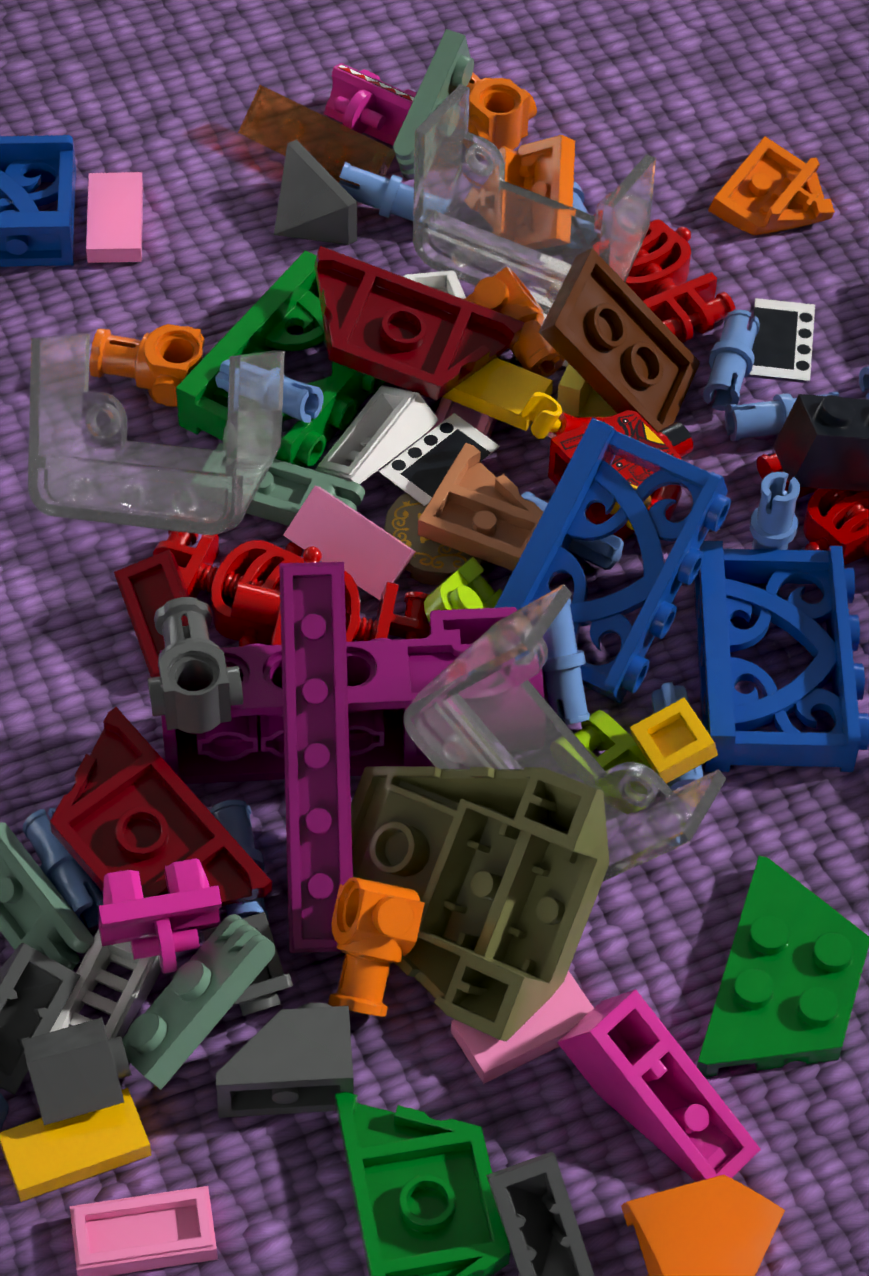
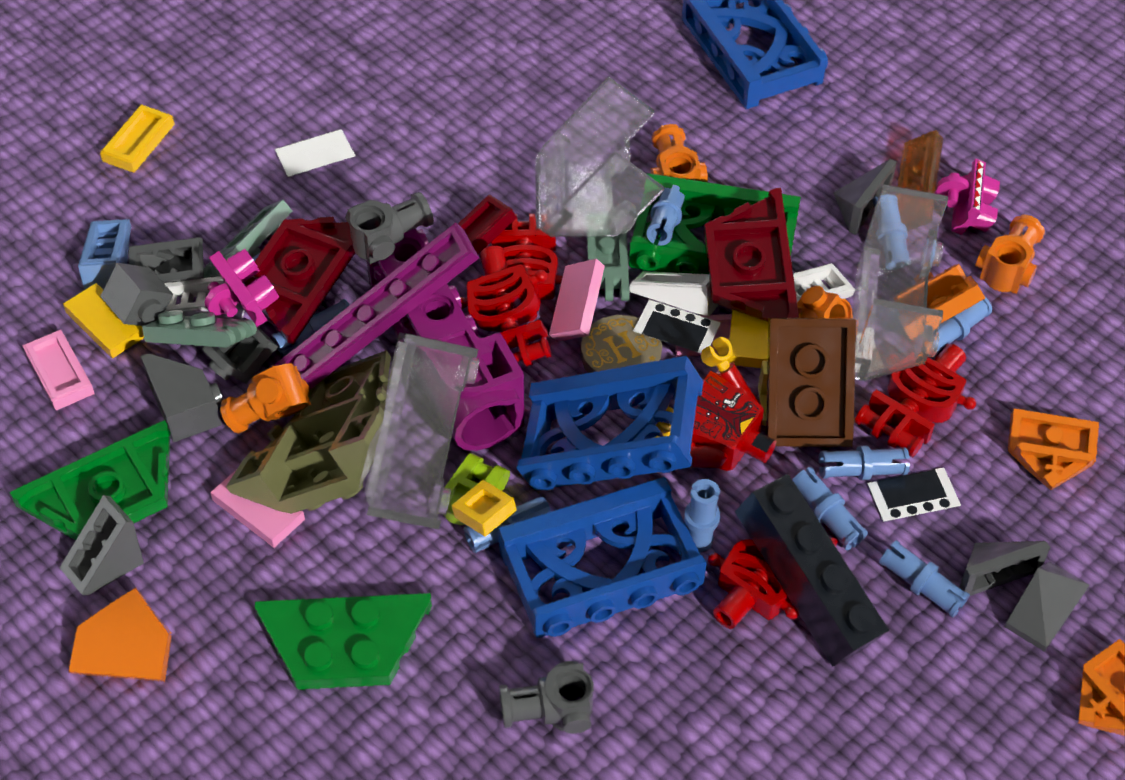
camera: 70 degrees right, 0 degrees up
bright pink tile [86,172,143,263] -> none
sand green hinge [393,29,474,179] -> none
nougat wing [418,443,543,571] -> none
lime plate [424,557,503,622] -> none
medium blue pin [530,597,590,726] -> none
dark pink slope [557,989,761,1182] -> none

